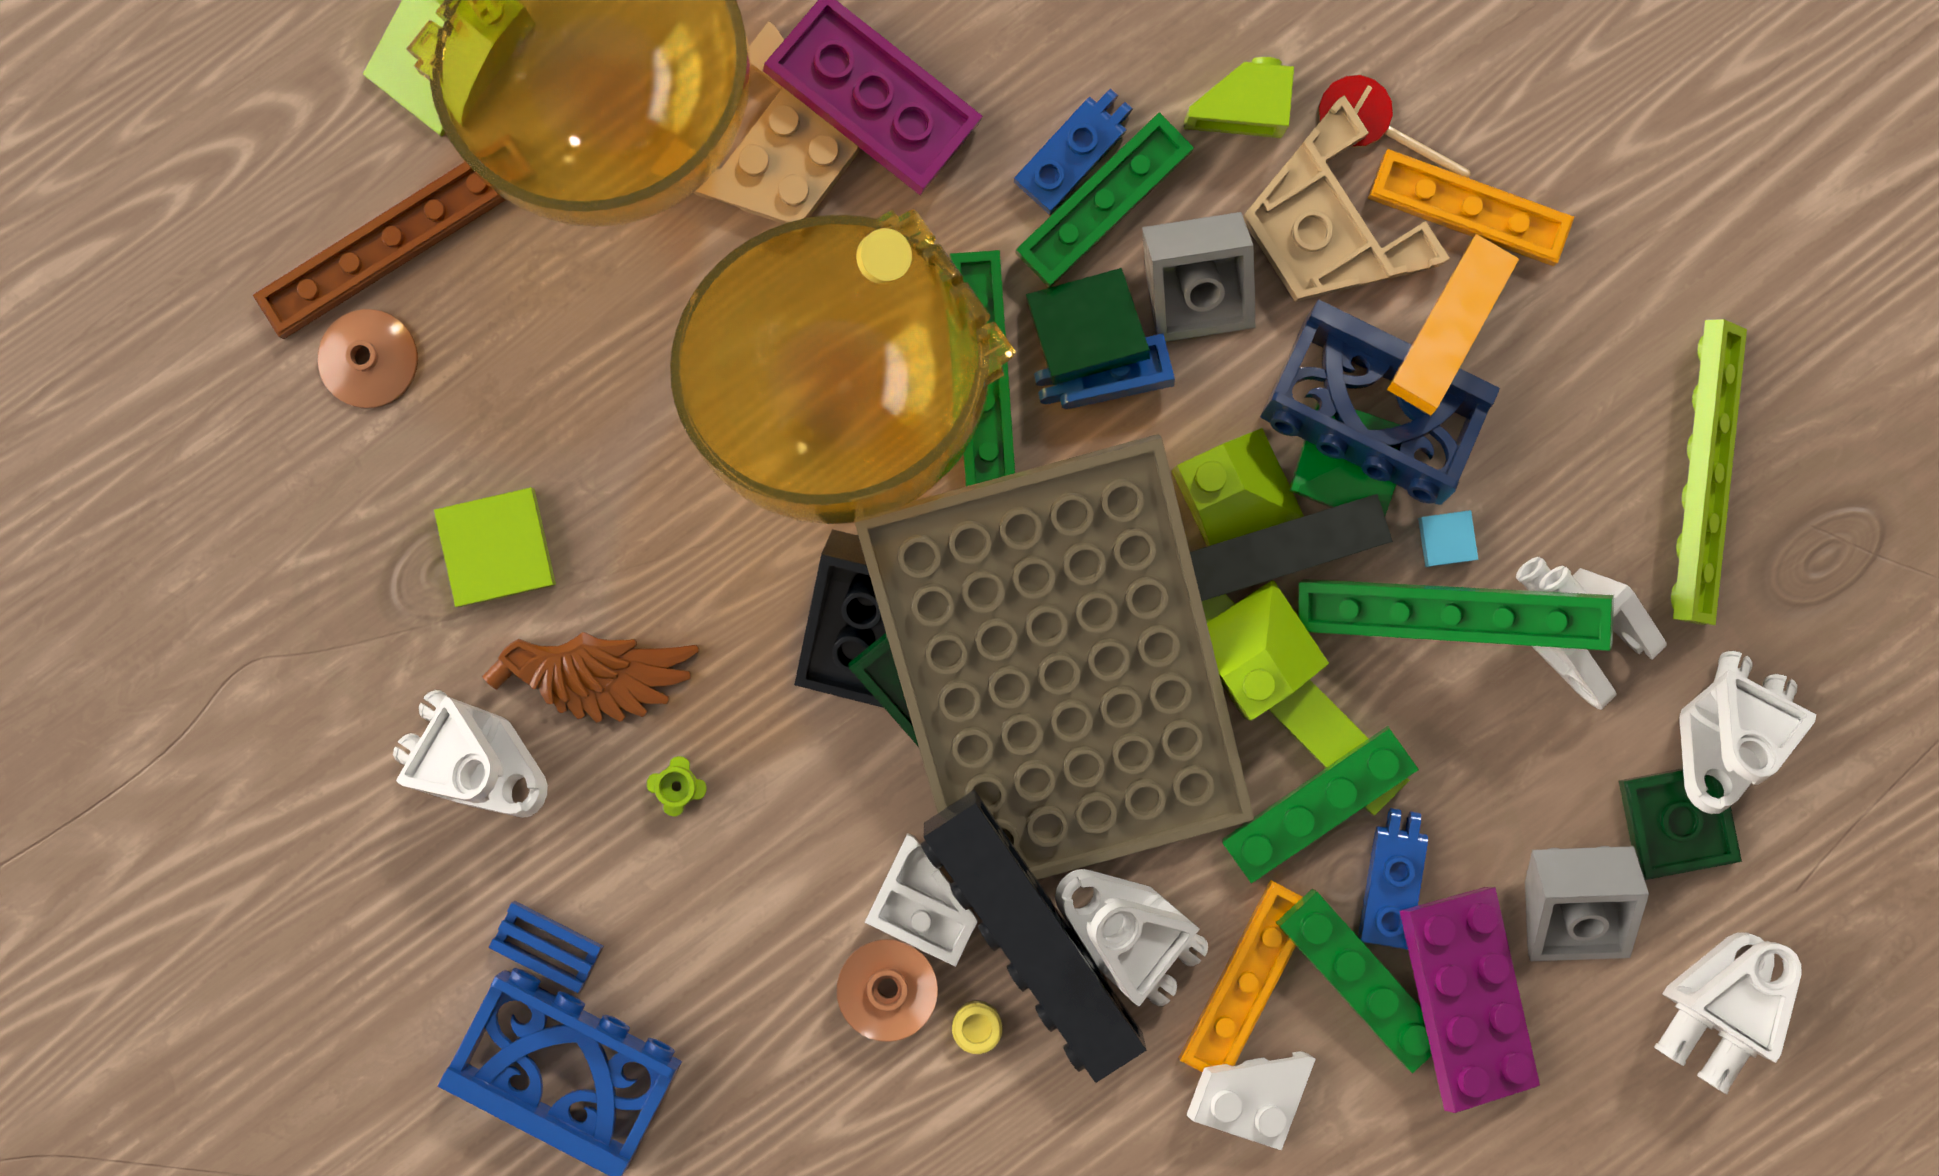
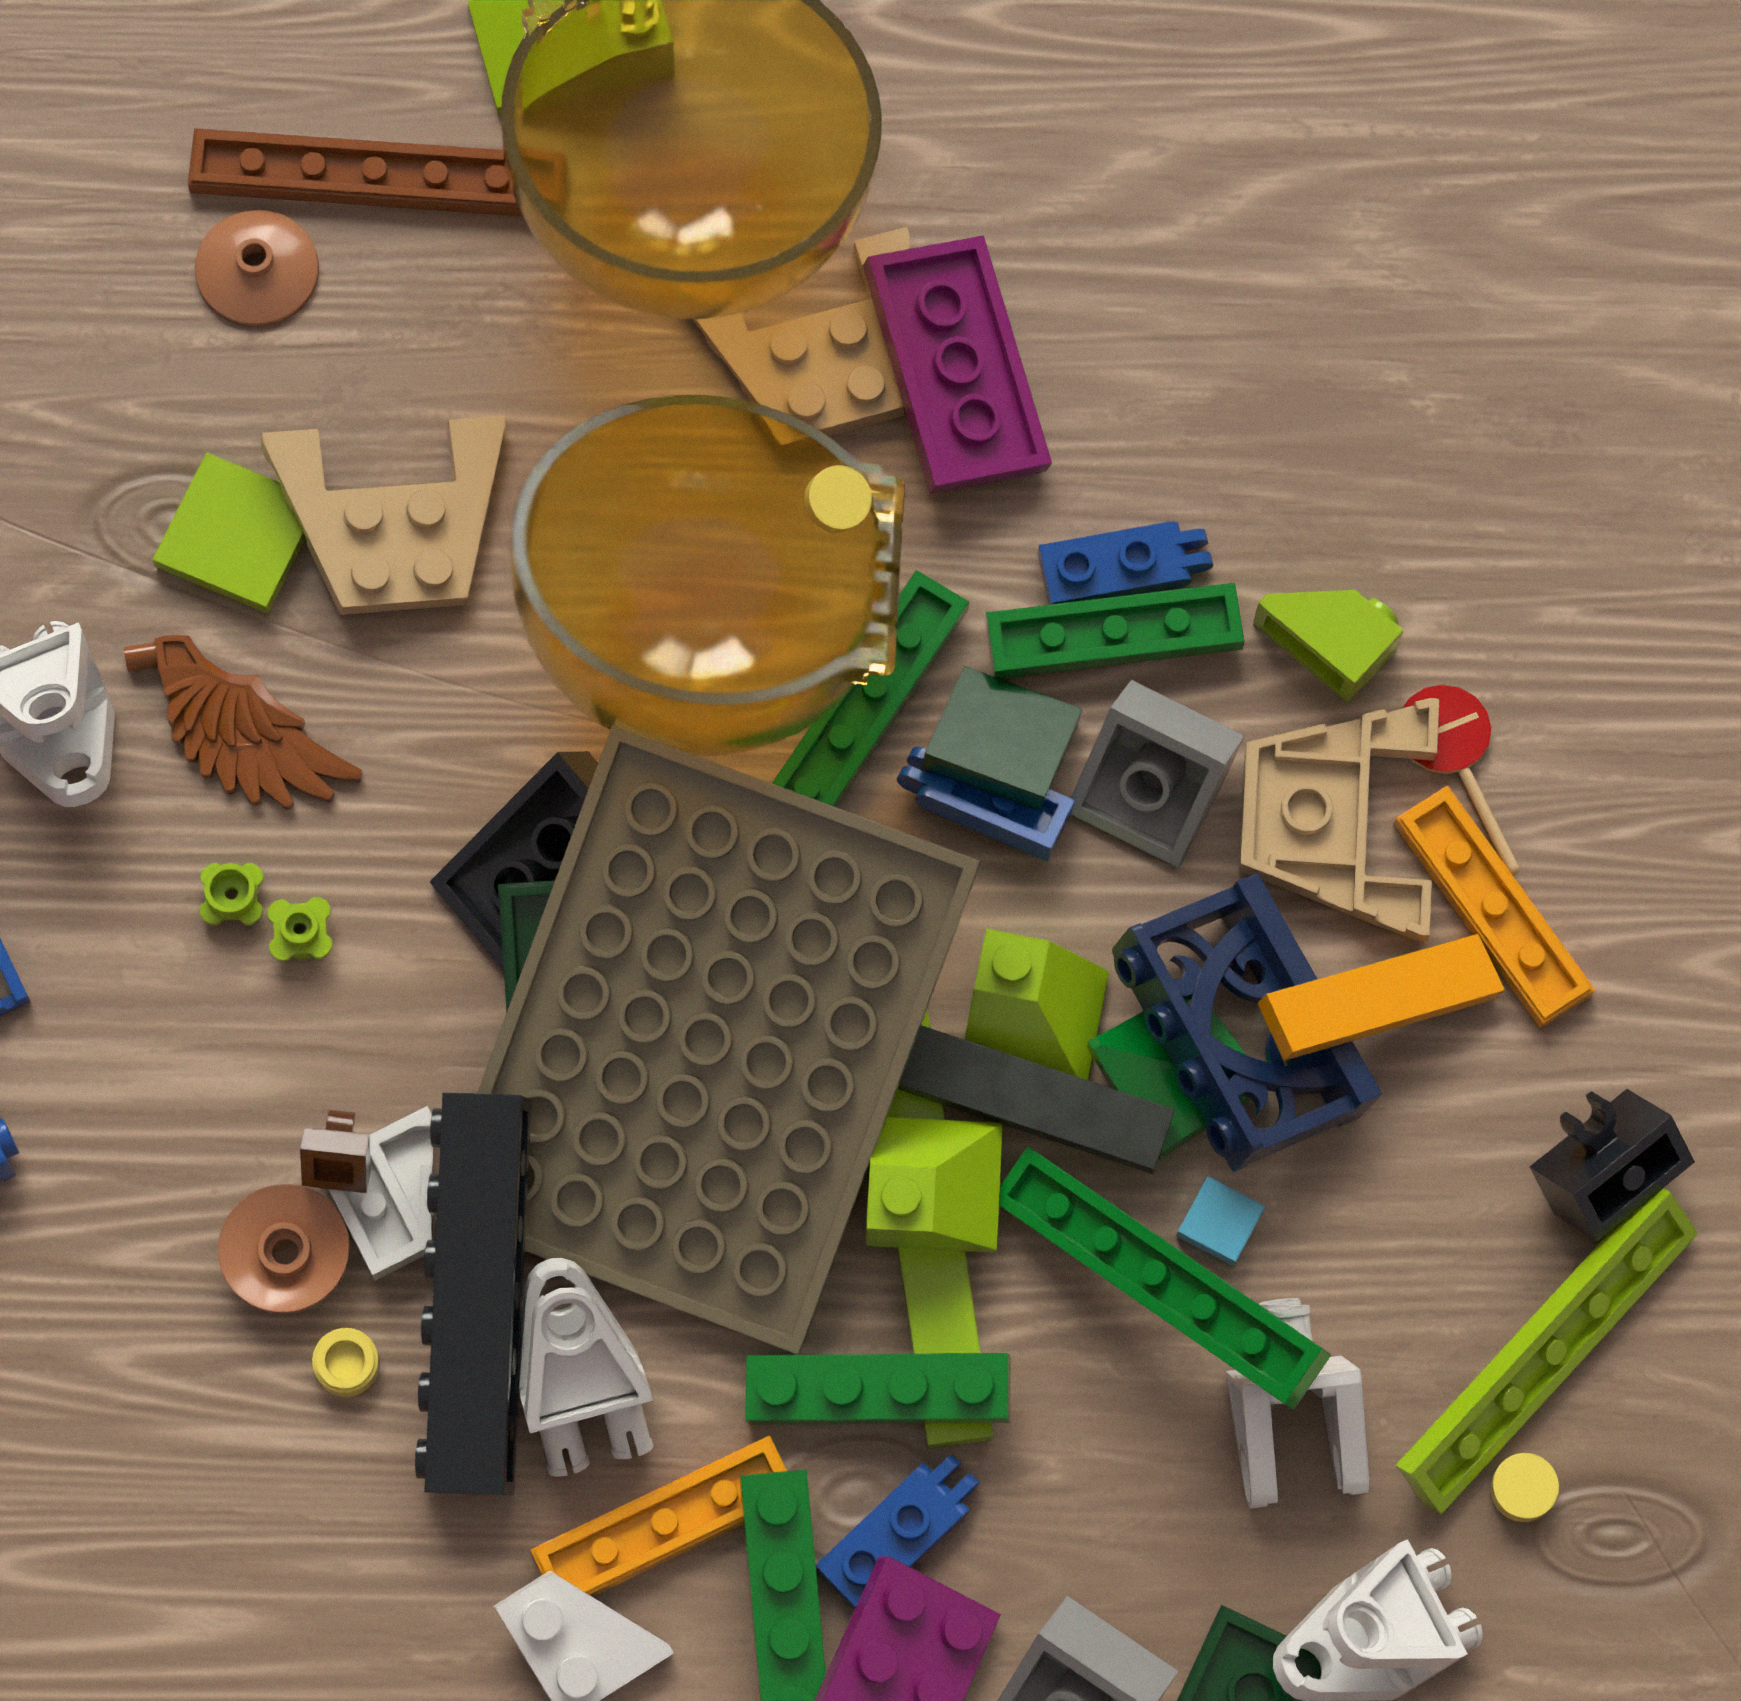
camera: 30 degrees right, 15 degrees down
none -> tan wing [260,416,506,615]
none -> lime plate [267,897,333,962]
none -> reddish brown tile [300,1110,371,1193]
none -> light yellow tile [1490,1453,1559,1522]
none -> black brick [1529,1089,1695,1241]

